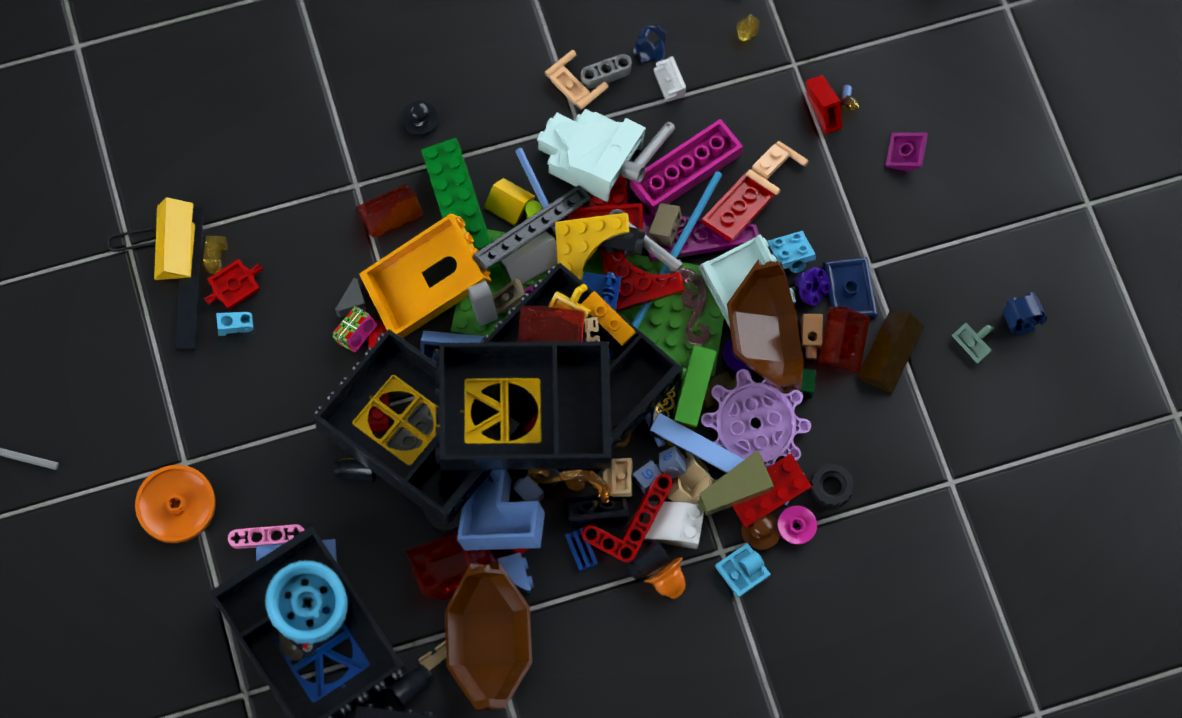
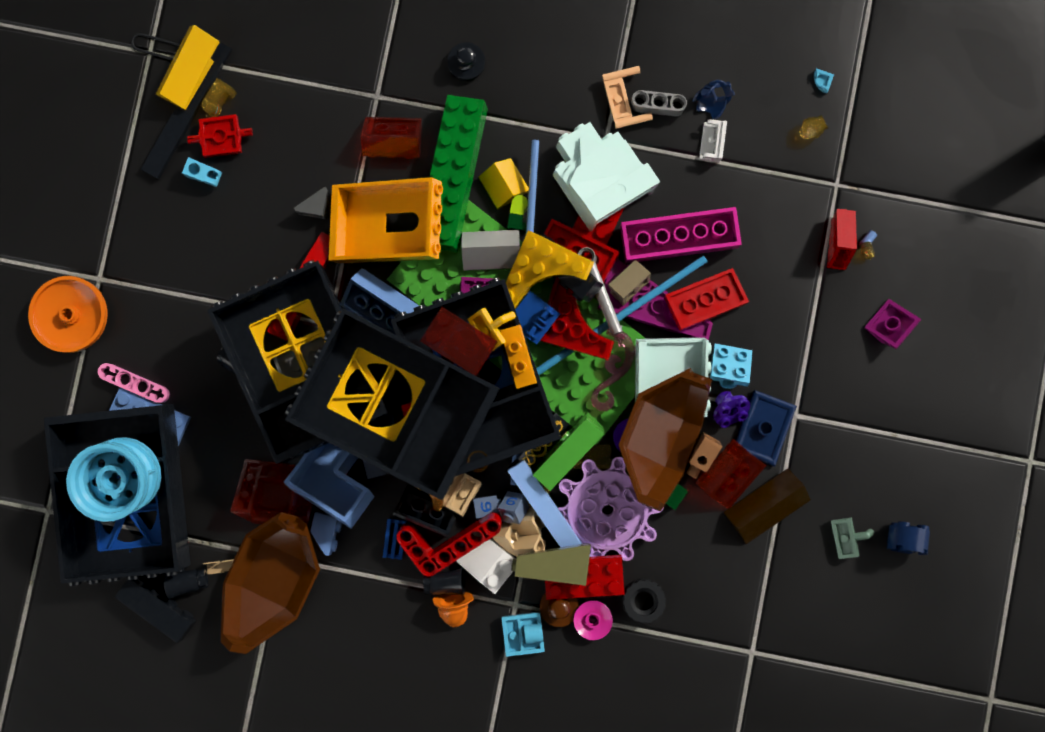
camera: 35 degrees right, 15 degrees up
piece [333,306,377,352] -> none
light grey beam [467,281,498,327] -> none
black tile [472,185,591,272] -> none
dark tan slope [492,279,525,315] -> none
tan piece [584,317,600,342] -> none
light grey piece [621,122,675,182] -> none
light nougat plate [746,141,809,195] -> none

